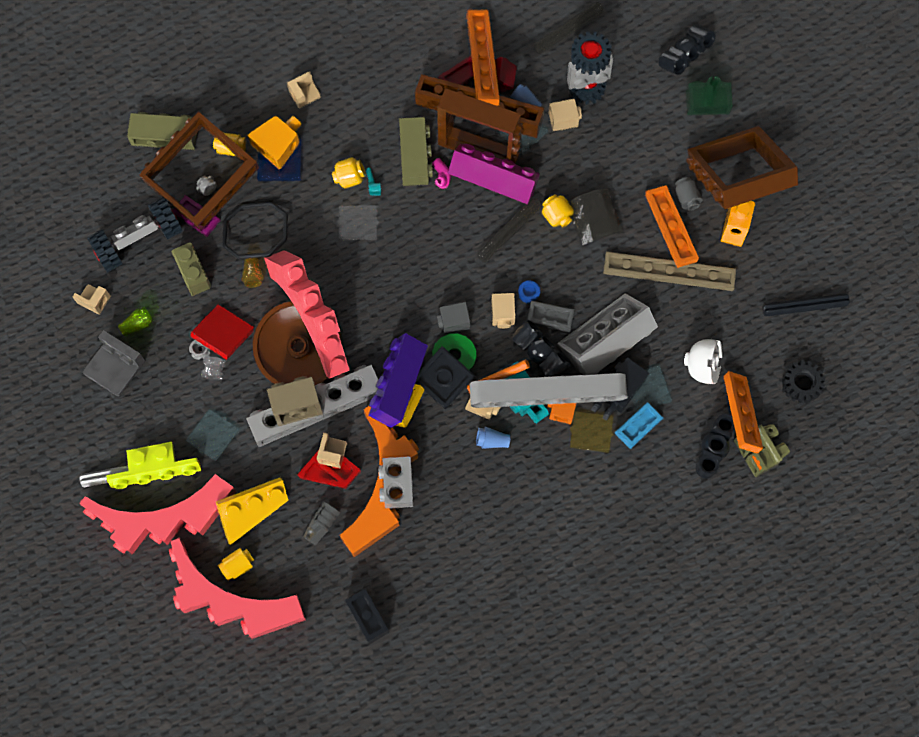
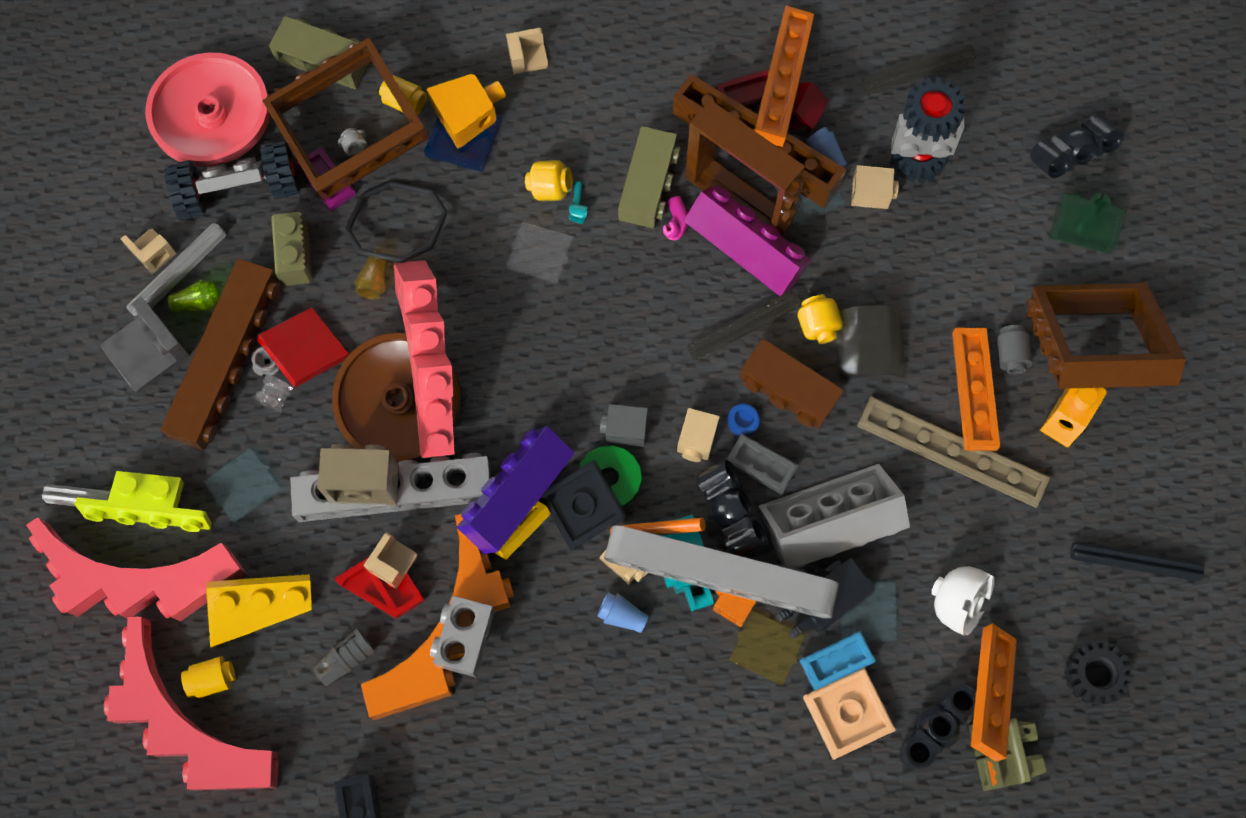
camera: 20 degrees right, 0 degrees up
none -> light grey axle [127,223,226,316]
none -> coral dish [145,52,270,167]
none -> reddish brown brick [160,258,280,450]
none -> reddish brown brick [739,338,844,429]
none -> light nougat plate [803,668,895,760]

